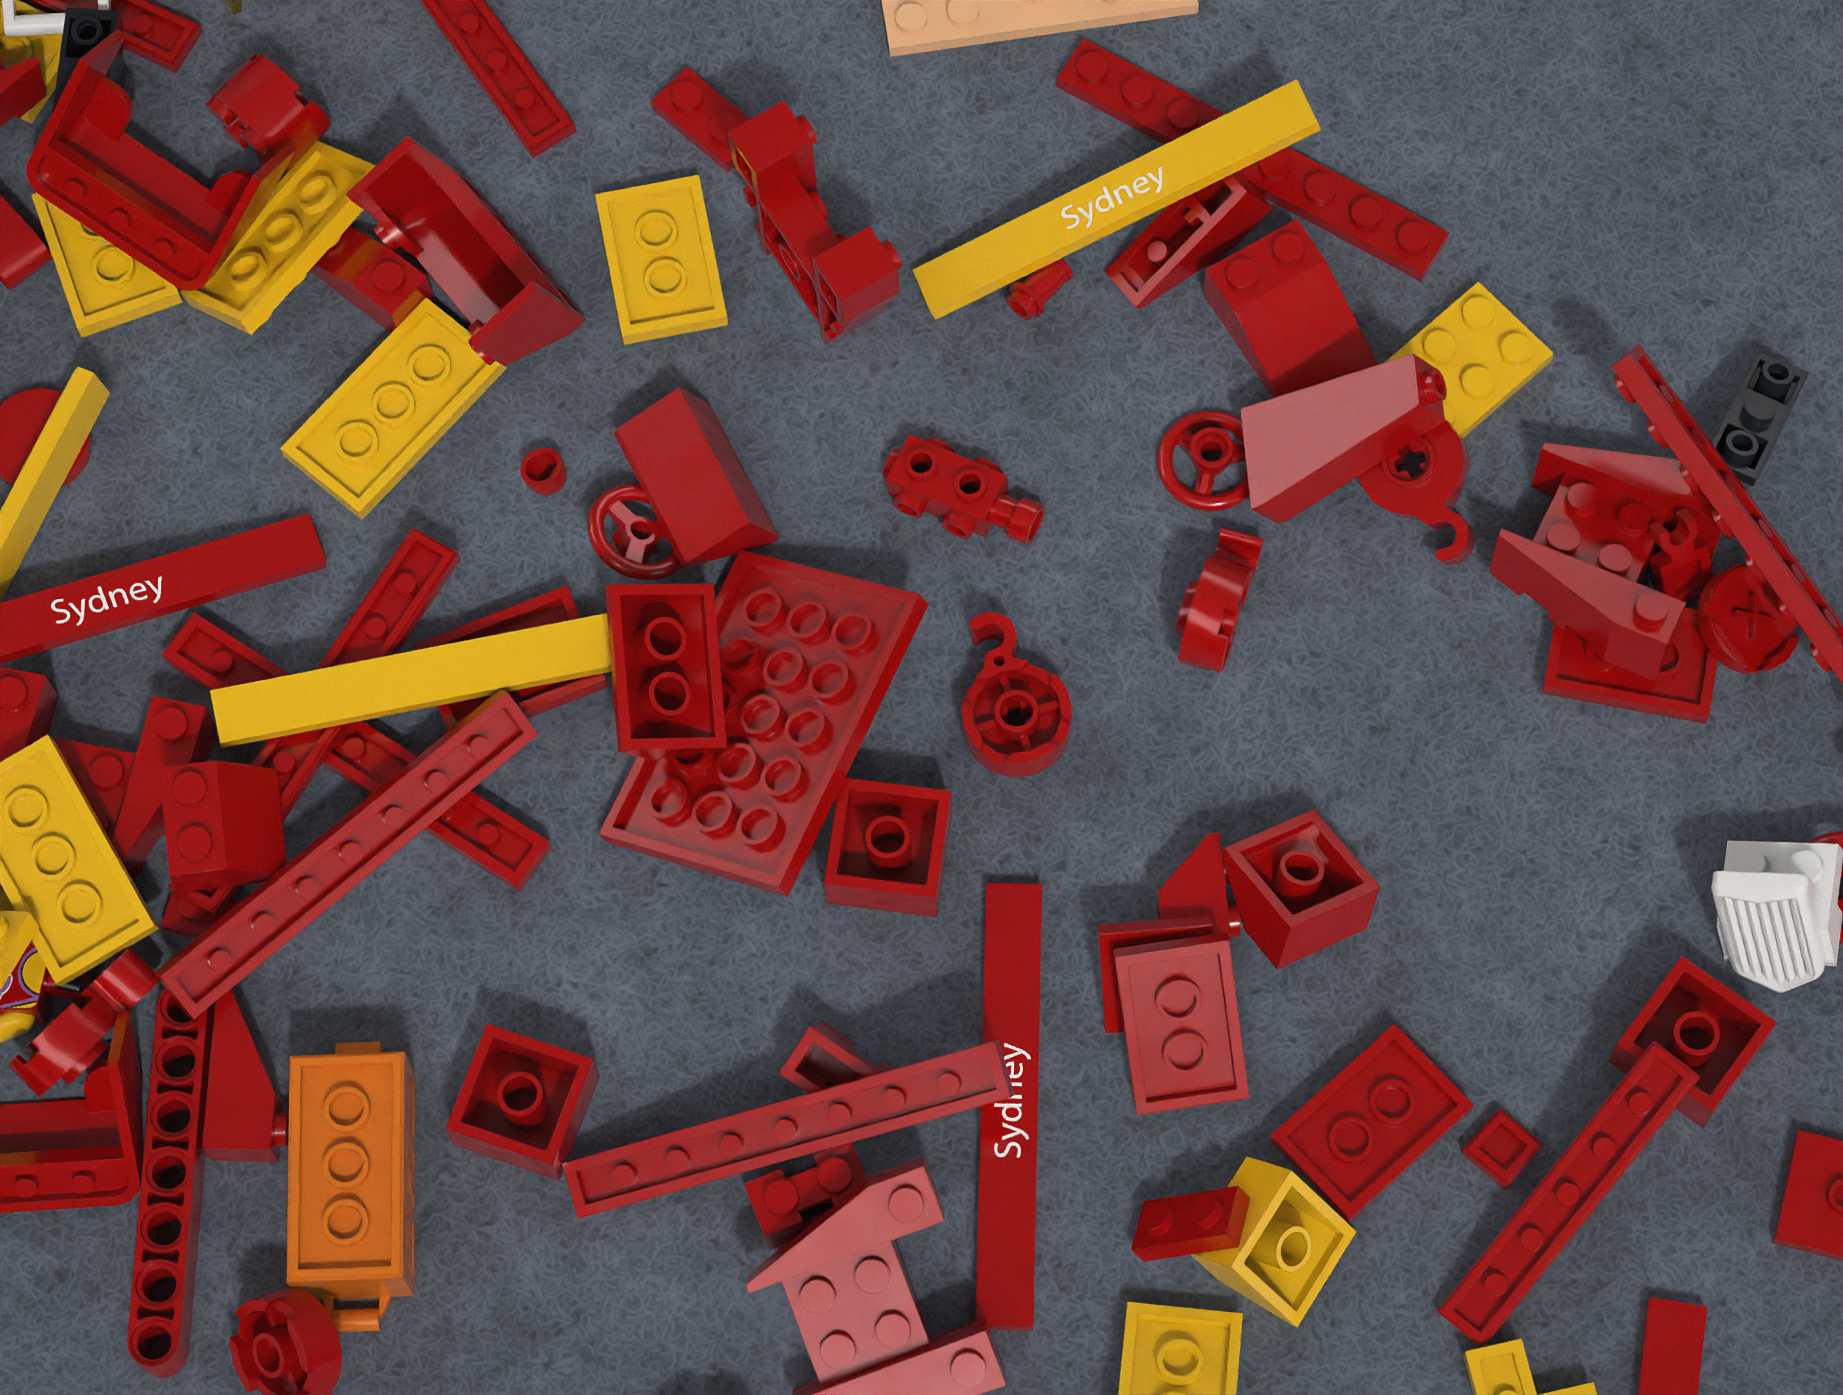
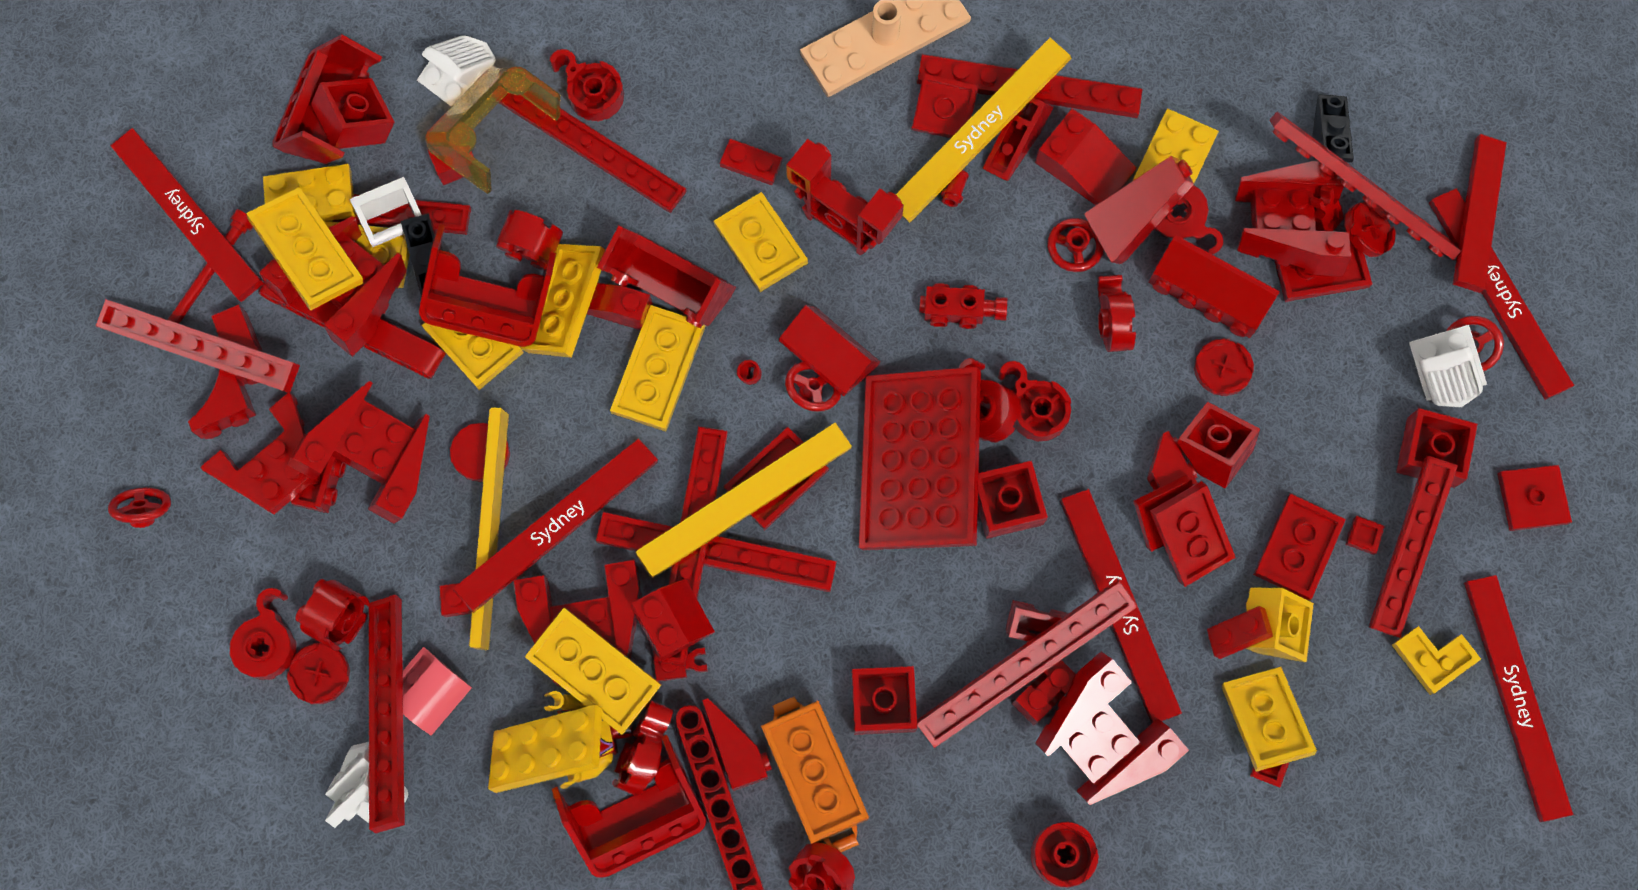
camera: 25 degrees left, 5 degrees up
red plate [154,689,538,1019] -> none
red slope [605,583,727,760] -> none
none -> red plate [911,74,979,138]
none -> red piece [959,358,1021,443]
none -> red slope [1148,235,1280,338]
none -> red tile [1194,338,1254,396]

